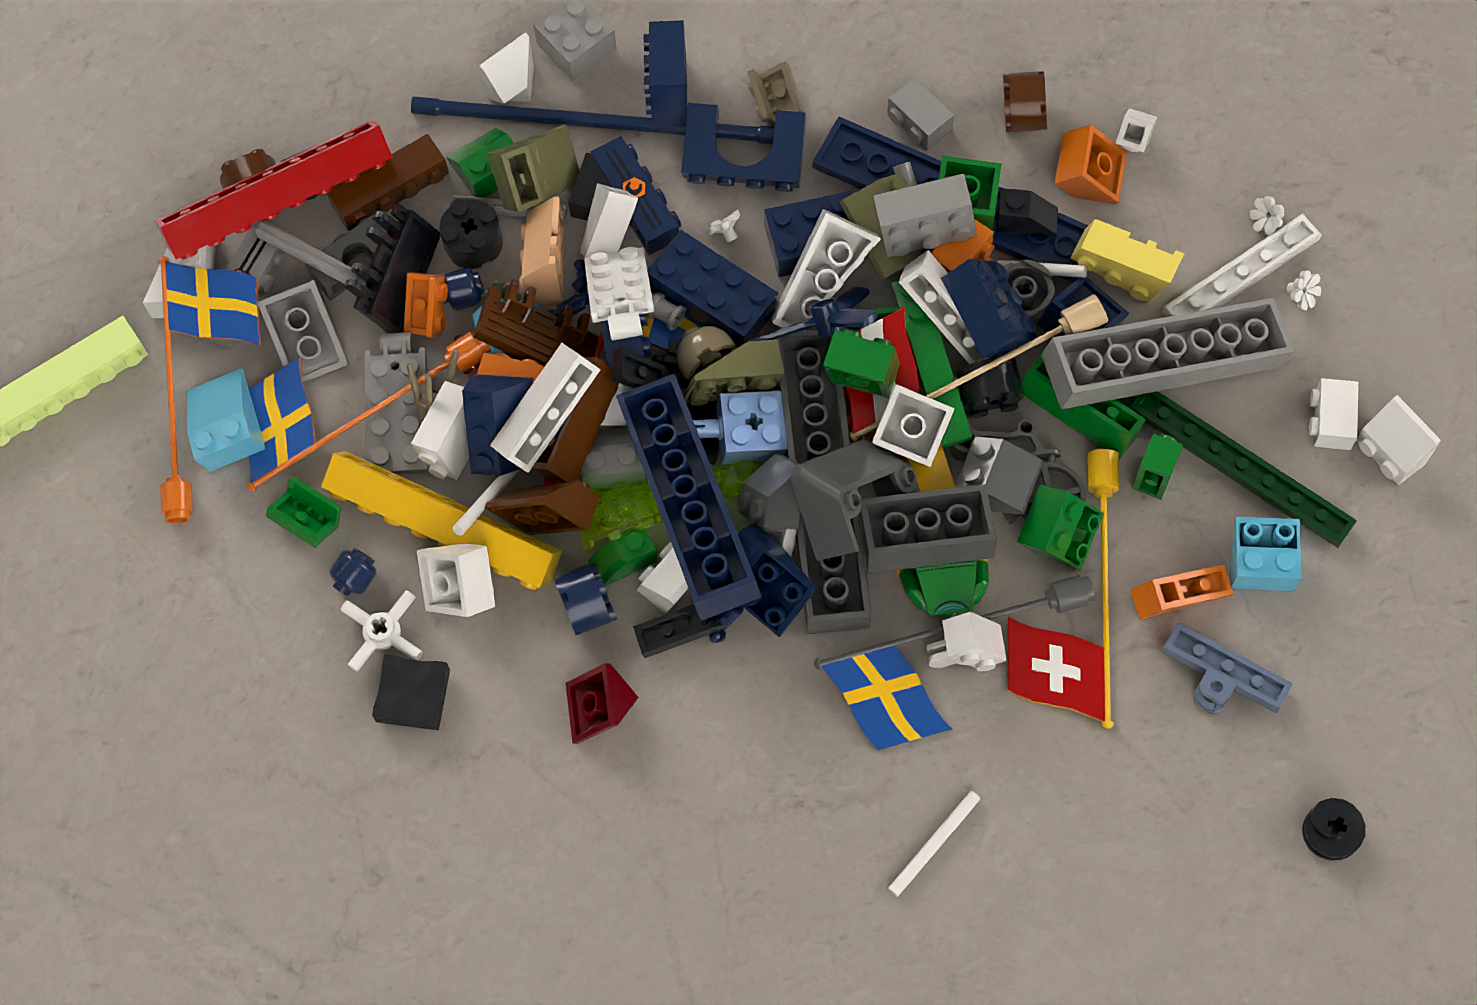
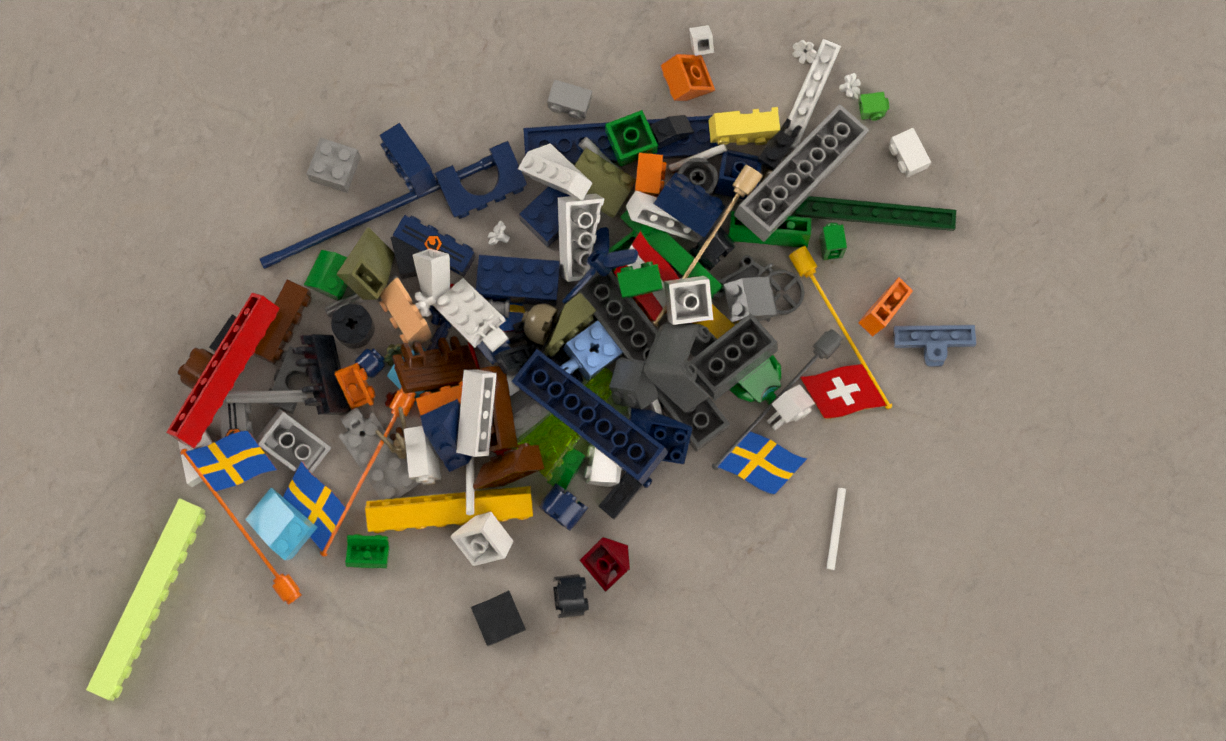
camera: 35 degrees left, 10 degrees up
dark blue head [329,548,377,596] -> none
white bar [341,590,423,672] -> none
white slope [479,32,535,104] -> none
dark tan bracket [748,61,805,127] -> none
light grey brick [873,174,977,257] -> none
reddish brown brick [1003,71,1047,132] -> none
green slope [1017,485,1104,570] -> none
medium azure slope [1230,517,1302,591] -> none
black piece [1302,798,1366,861] -> none
white slope [1356,395,1441,485] -> none
none -> white plant [415,292,436,317]
none -> white wedge [518,144,592,201]
none -> black brick [553,574,589,618]
none -> black hinge [757,118,802,171]
none -> bright green brick [858,92,889,121]

